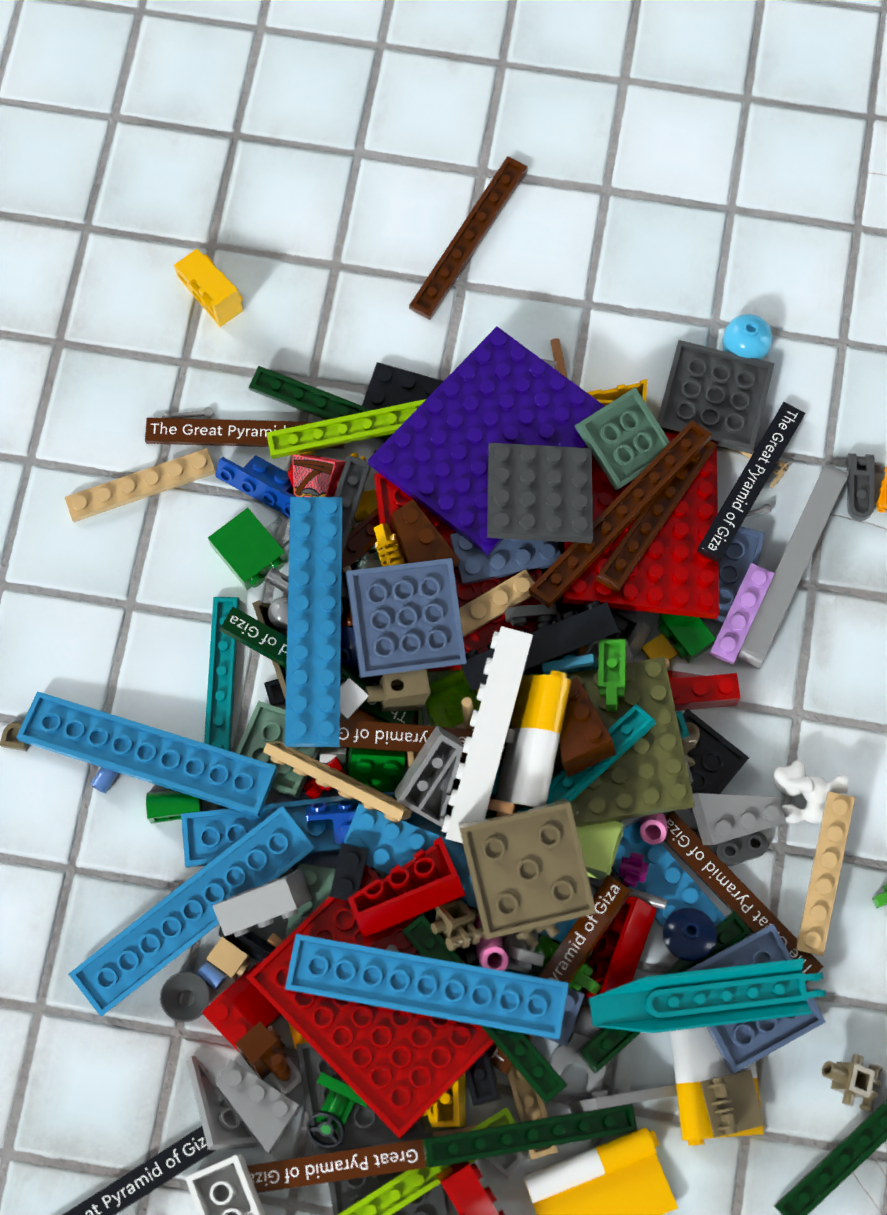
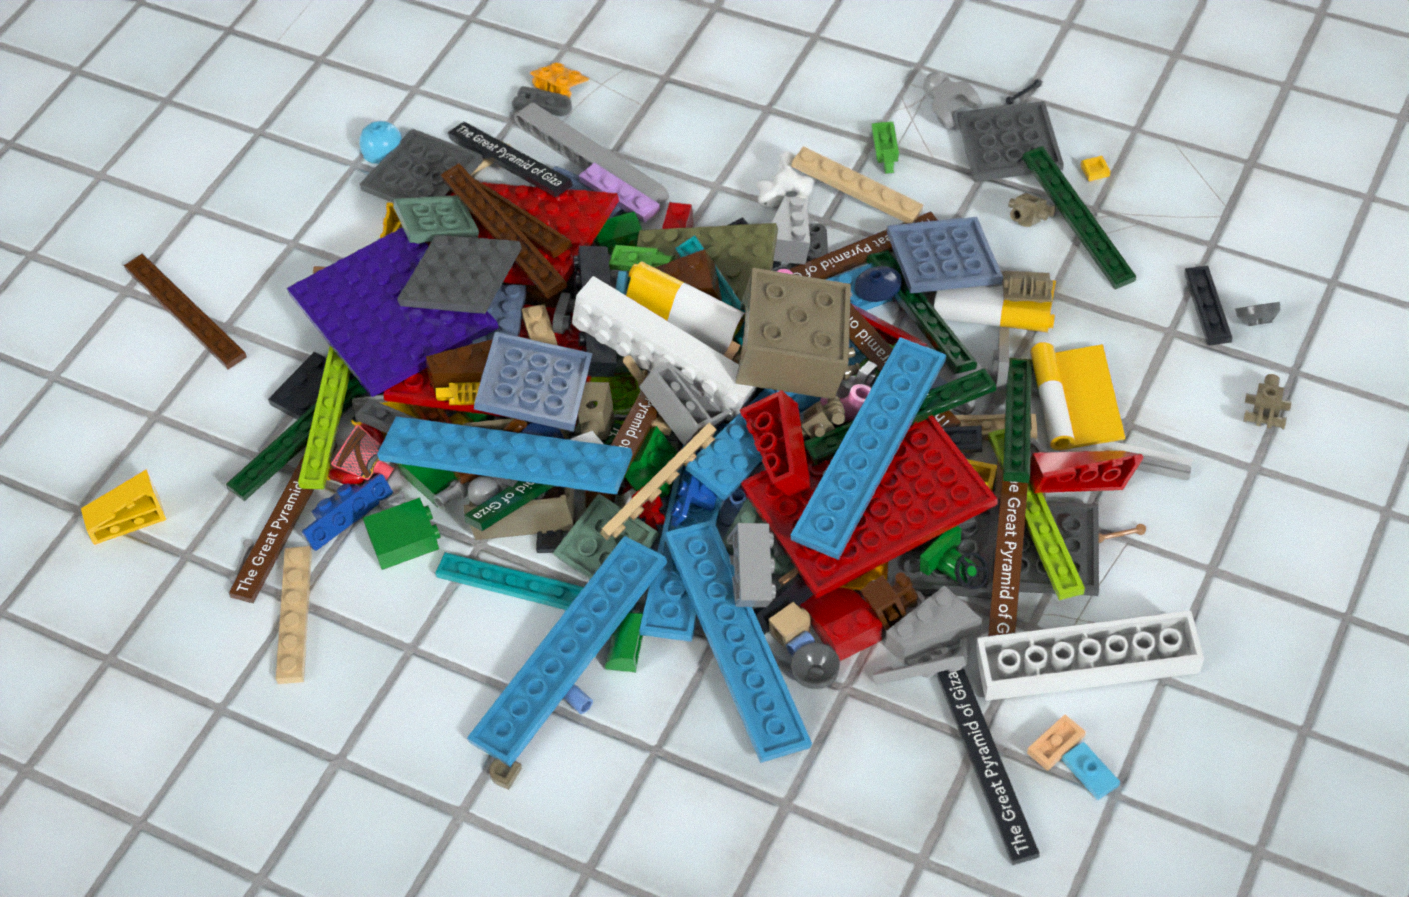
camera: 70 degrees left, 20 degrees down
black plate [330,842,370,901] -> none
teal hinge [589,958,826,1033] -> none

